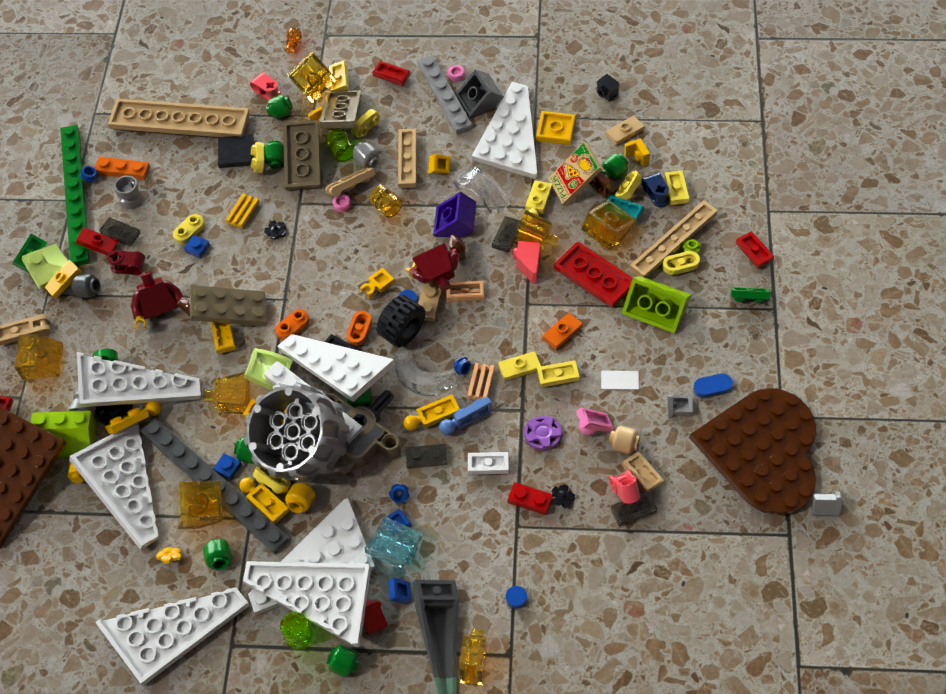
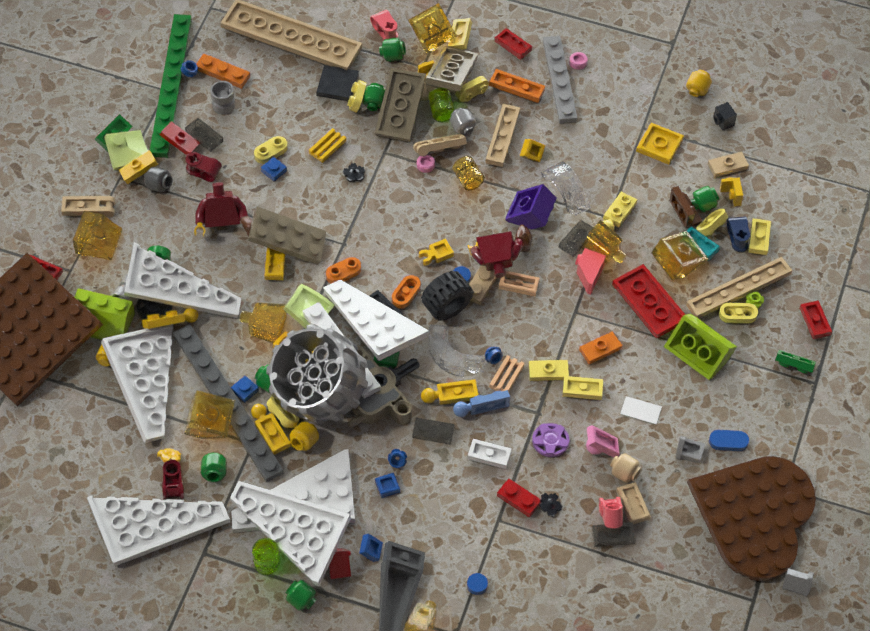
camera: 10 degrees right, 0 degrees up
clear light blue plate [364,517,422,570] -> none
dark grey slope [455,69,504,118] -> none
white wing [472,82,537,179] -> none
tile [548,142,603,206] -> none
none -> dark red piece [162,459,184,500]
none -> orange plate [489,69,545,103]
none -> yellow head [686,70,712,97]

